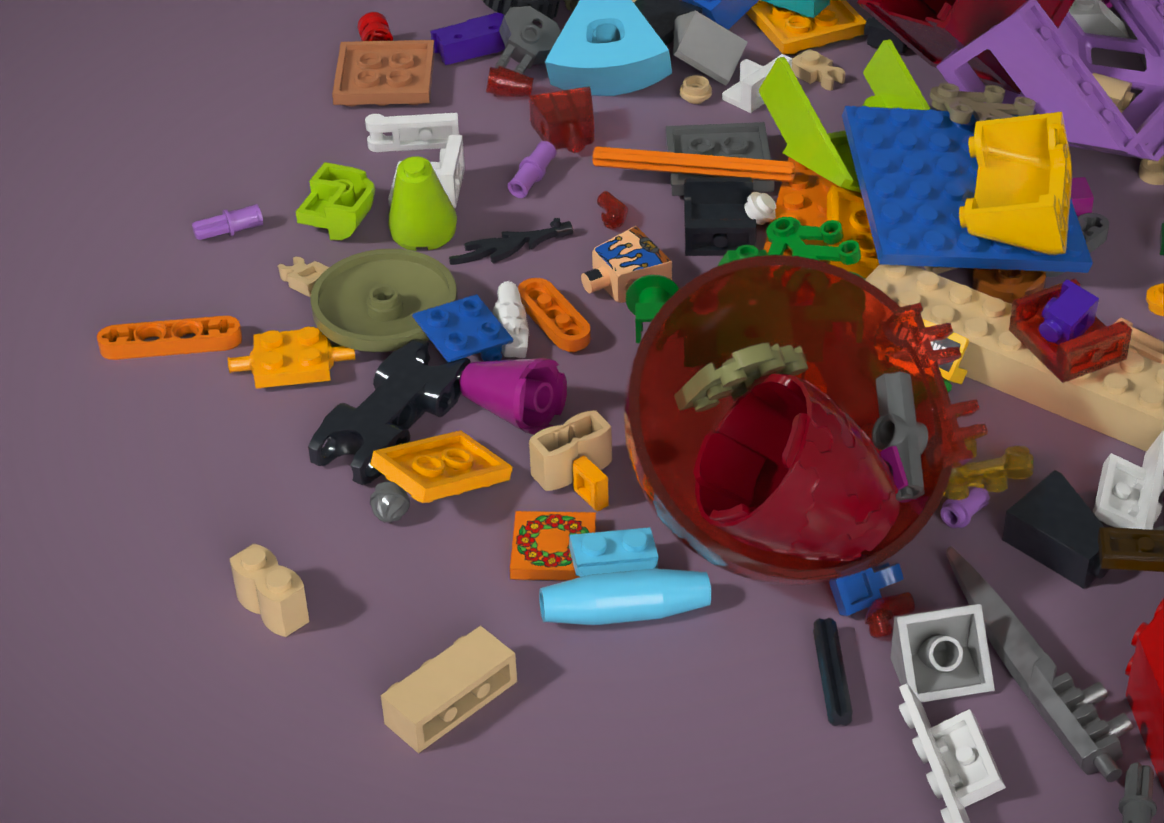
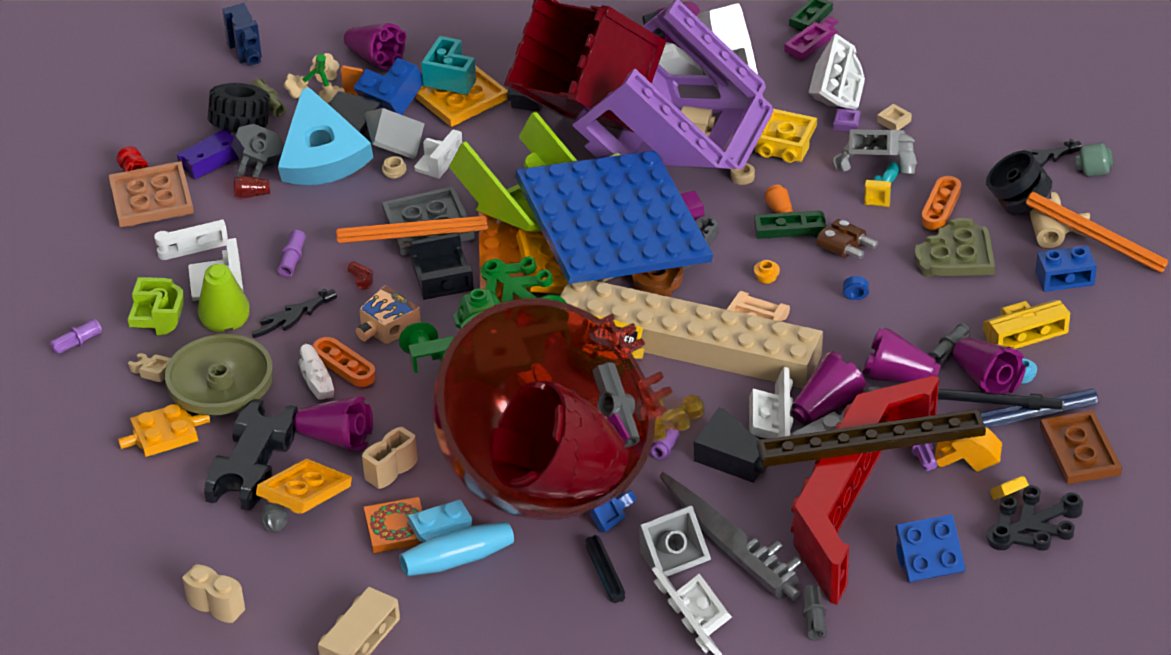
camera: 15 degrees left, 0 degrees up
orange beam [97,316,242,360] -> none
blue hinge [412,294,514,363] -> none
clear red torso [529,86,594,153] -> none
light orange tile [573,455,609,512] -> none
olive plate [674,342,808,412] -> none
white plate [744,192,776,225] -> none
tan plate [792,49,845,91] -> none
clear red arm [865,592,915,638] -> none
dark tan plant [930,83,1036,124] -> none
yellow windscreen [959,112,1072,255] -> none
clear red panel [1009,279,1132,383] -> none
dark purple brick [1039,279,1099,350] -> none

